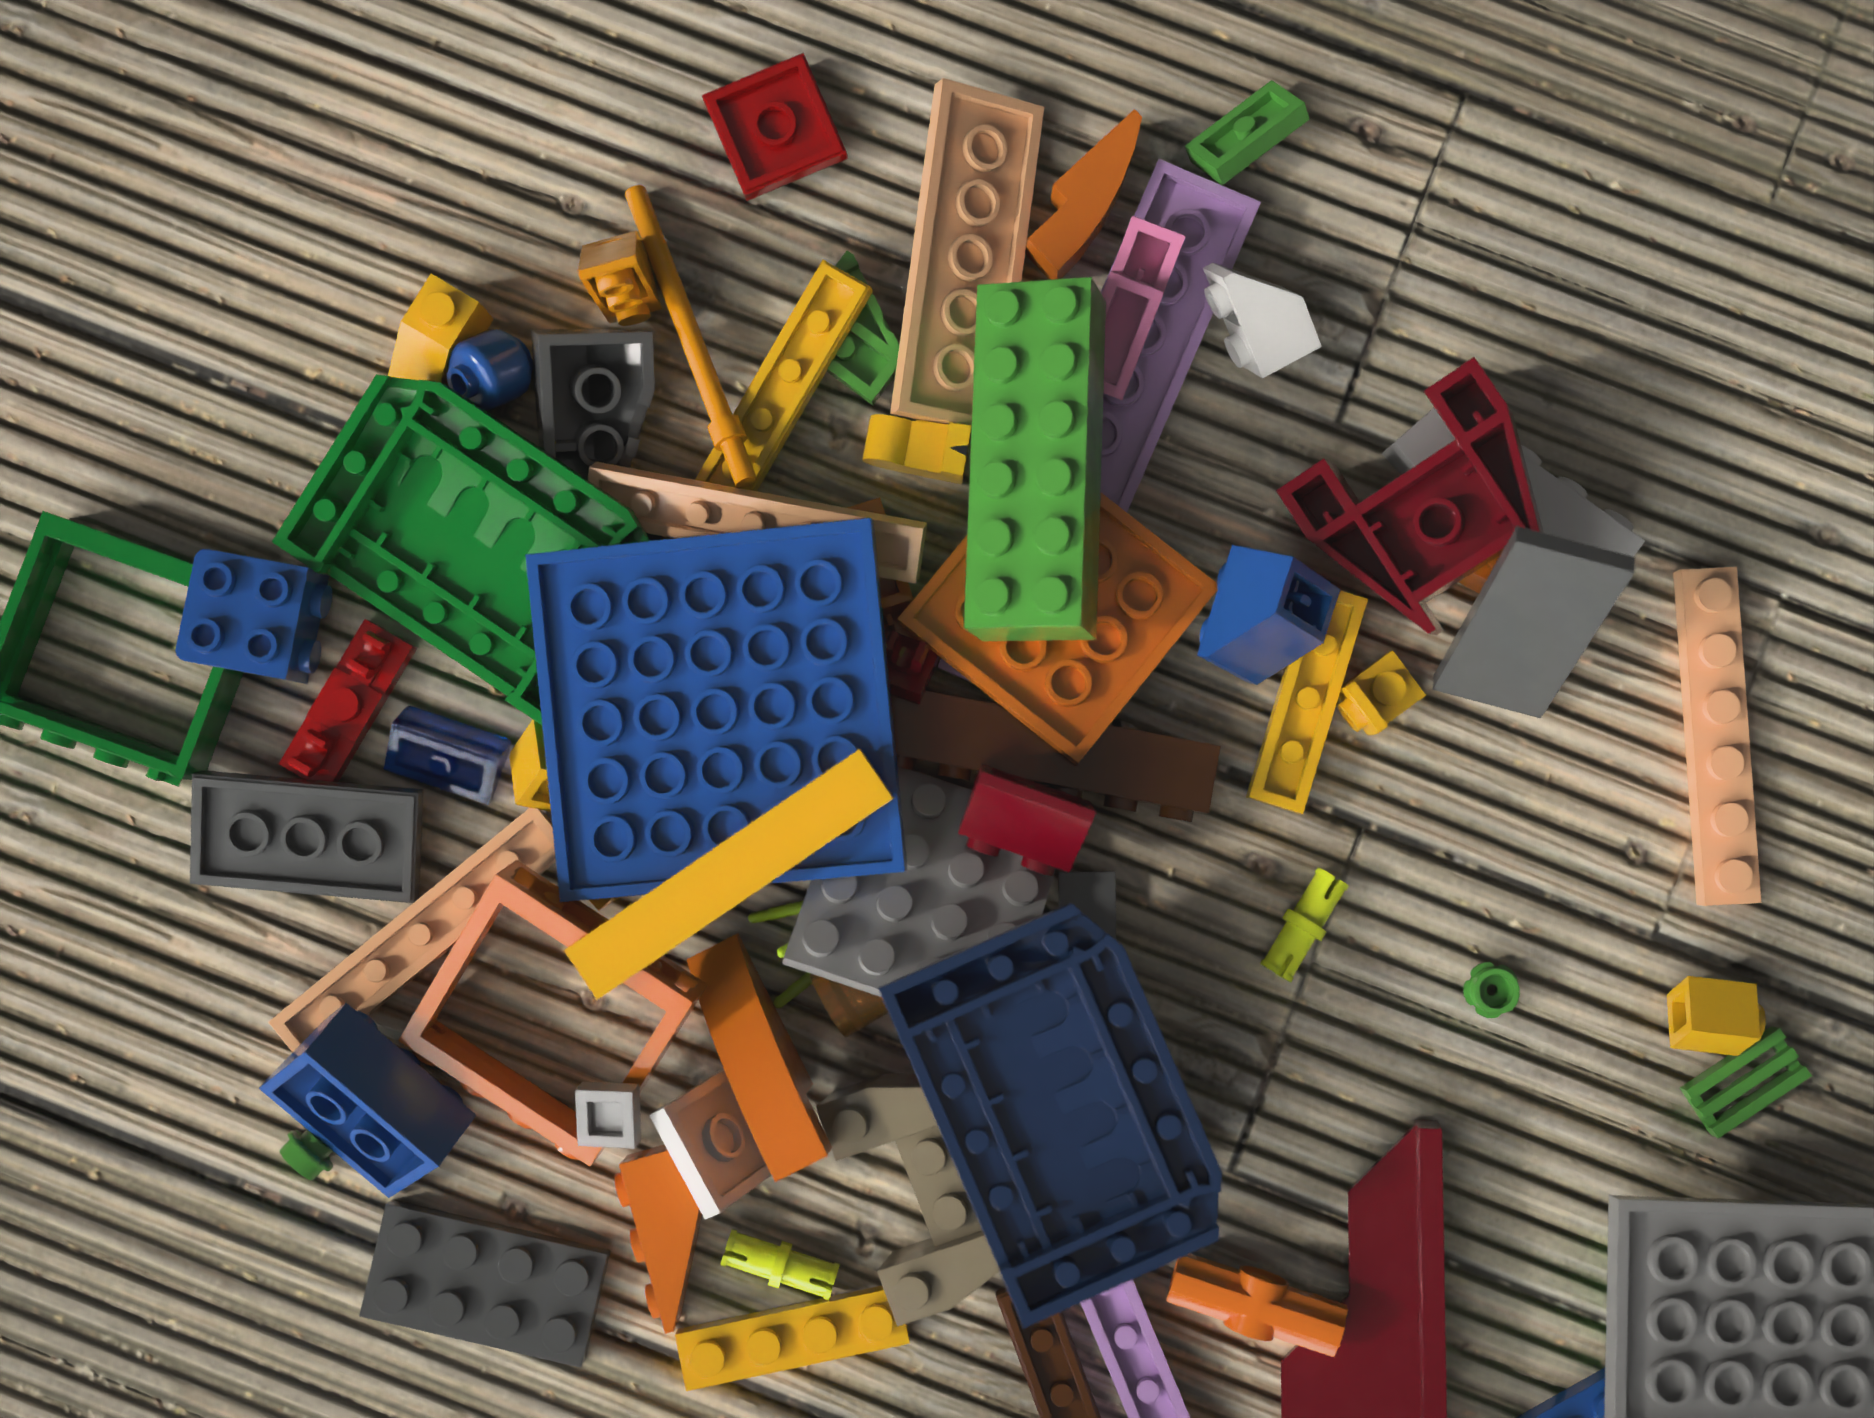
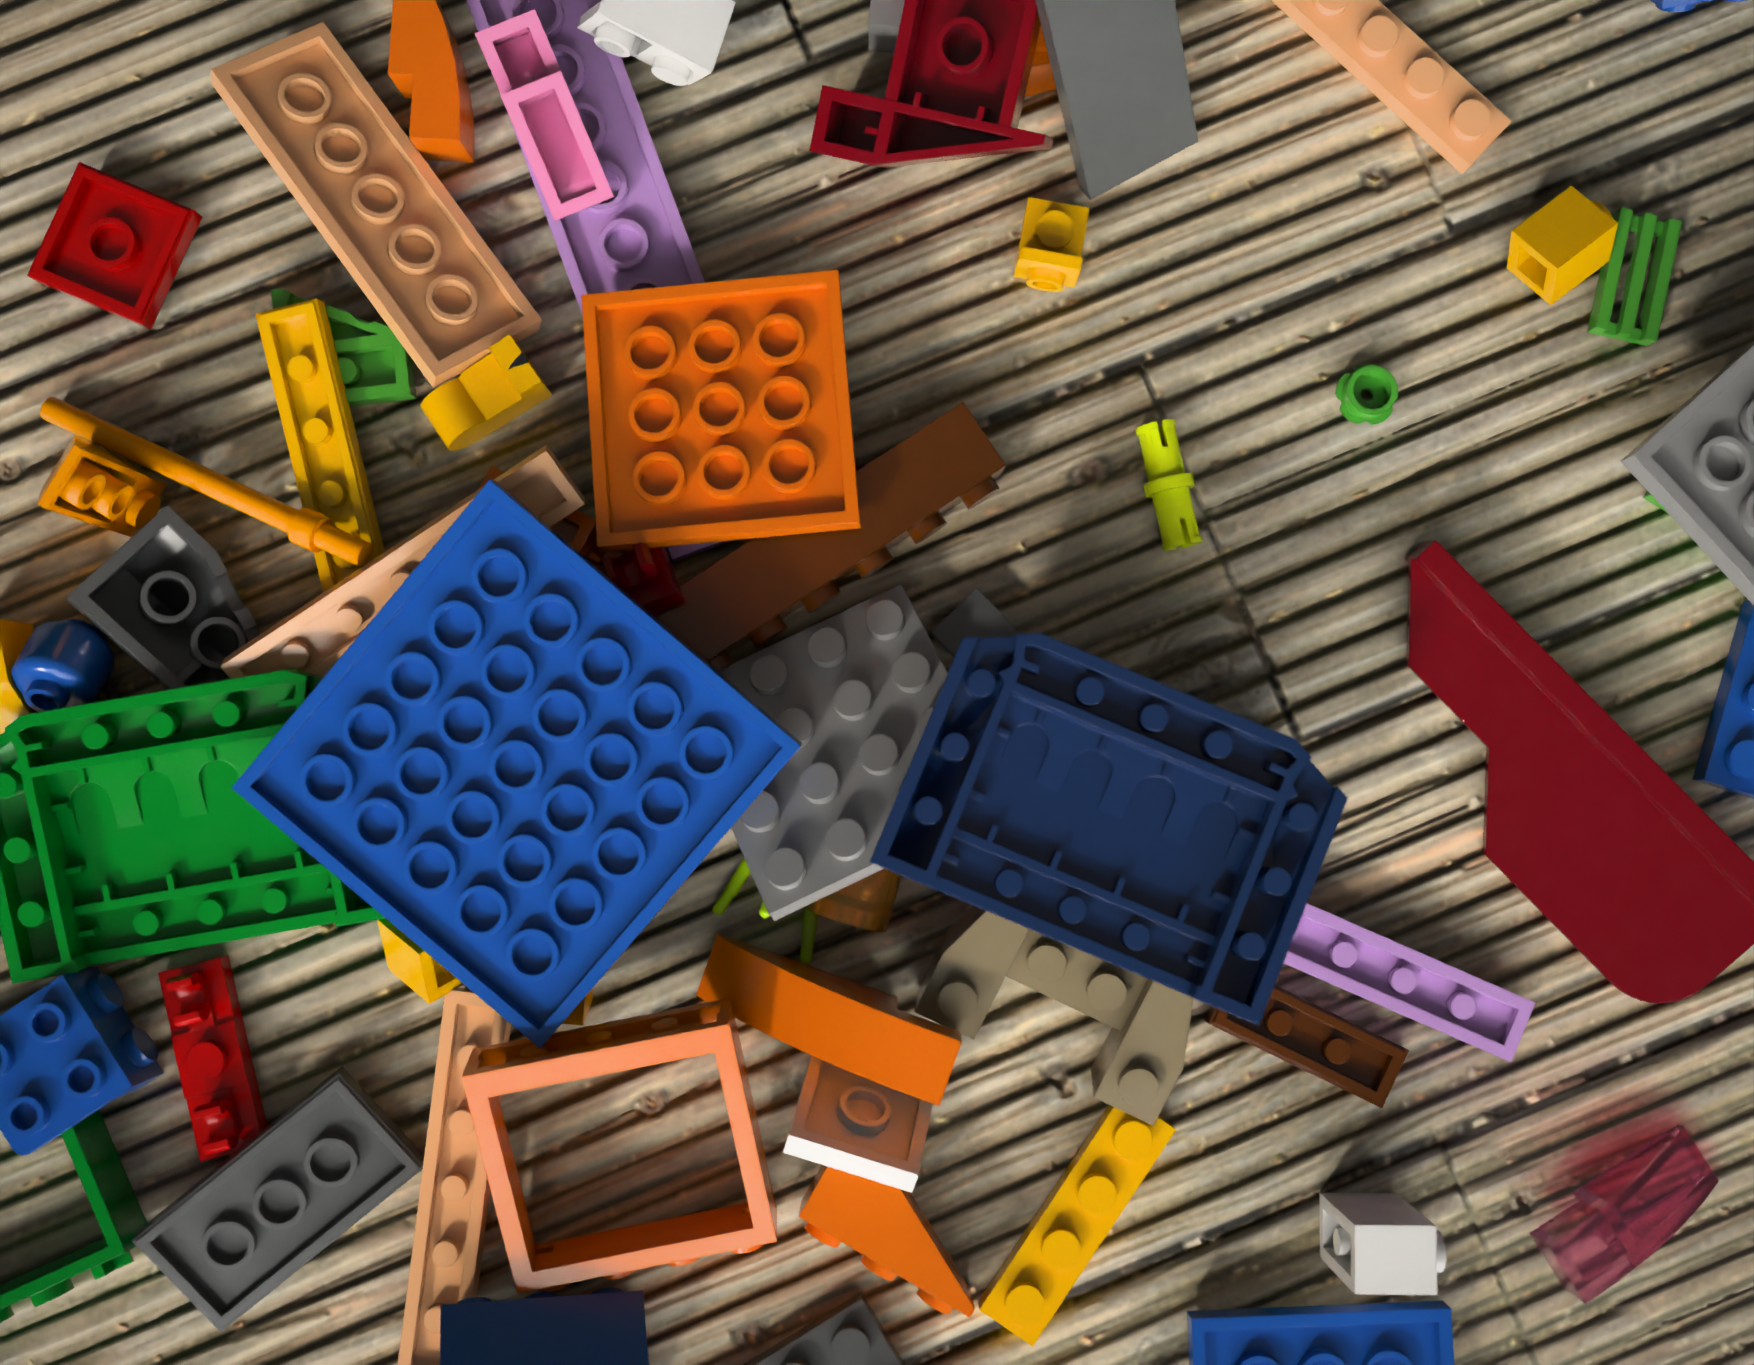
camera: 50 degrees left, 0 degrees up
clear blue slope [384,706,511,805] -> none
yellow tile [564,749,894,1000] -> none
light grey plate [575,1082,641,1149] -> none
neon yellow pin [720,1229,840,1300] -> none
dark red slope [958,763,1096,876] -> none
bright green brick [964,277,1106,641] -> none
orange piece [1166,1254,1348,1357] -> none
blue slope [1197,545,1340,685] -> none
yellow plate [1246,590,1368,814] -> none

